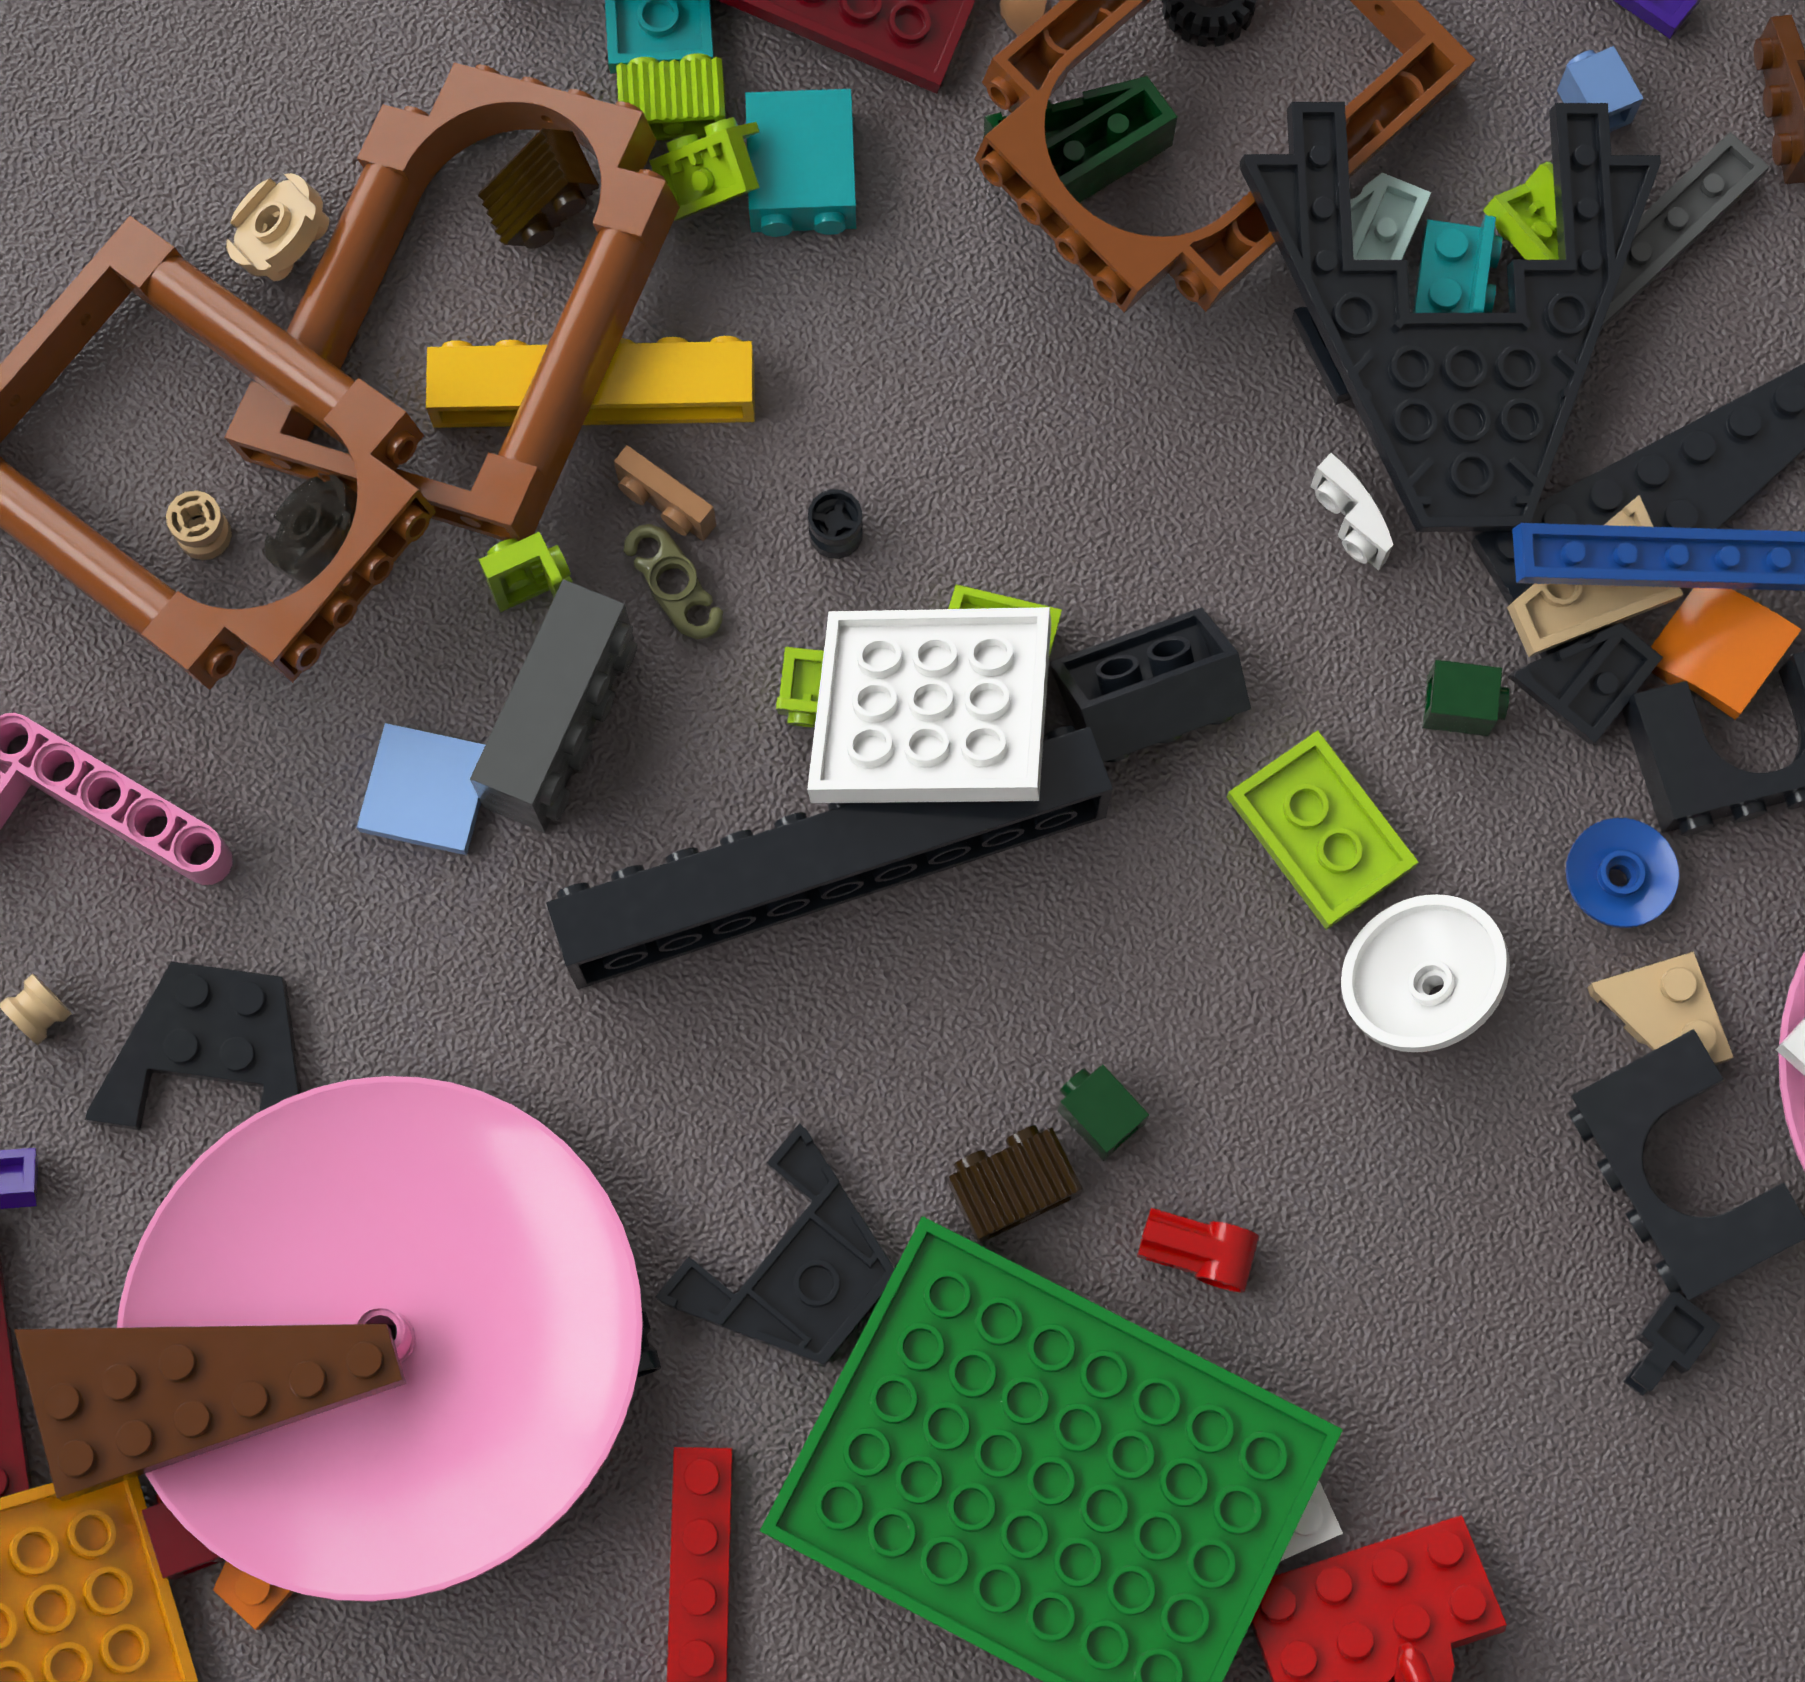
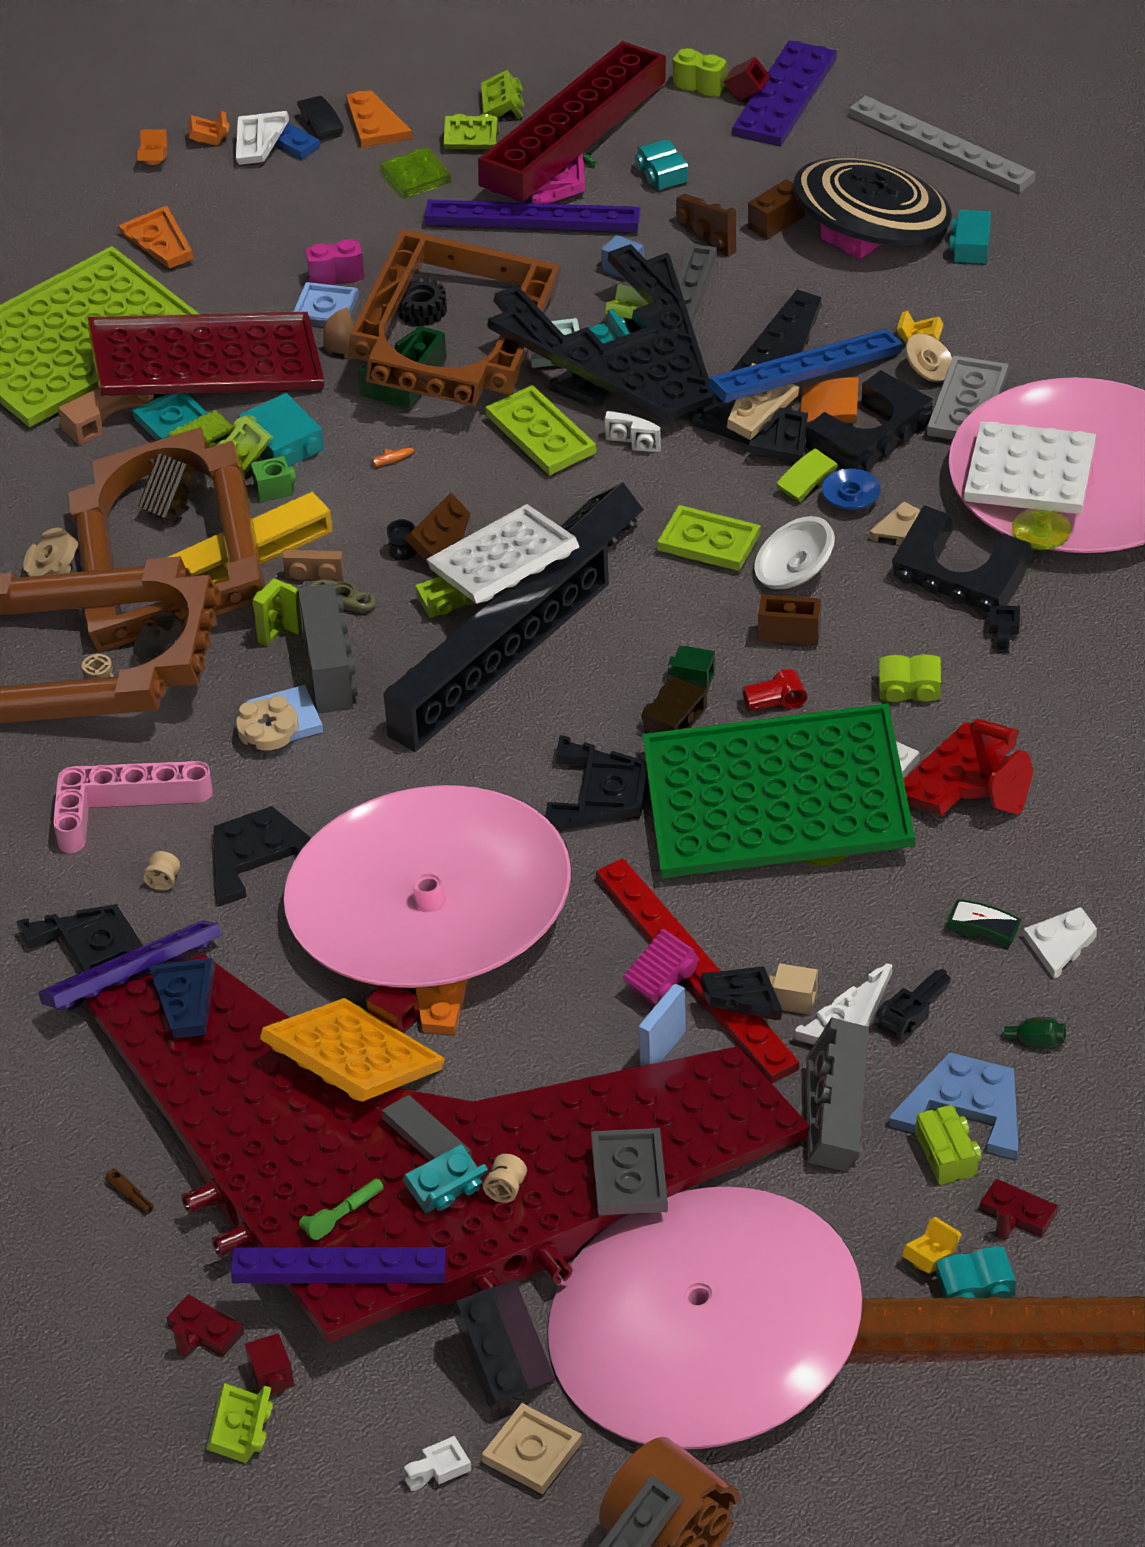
camera: 30 degrees left, 30 degrees down
reddish brown wing [14,1324,406,1502] -> none
dark green brick [1422,660,1509,736] -> none
none -> tan plate [236,696,299,750]
none -> bright green brick [251,456,296,503]
none -> orange helmet [372,448,414,467]
none -> reddish brown wing [404,493,471,563]
none -> lime plate [485,385,597,476]
none -> reddish brown brick [758,594,821,645]
none -> lime slope [776,449,838,503]
none -> lime brick [879,654,941,702]

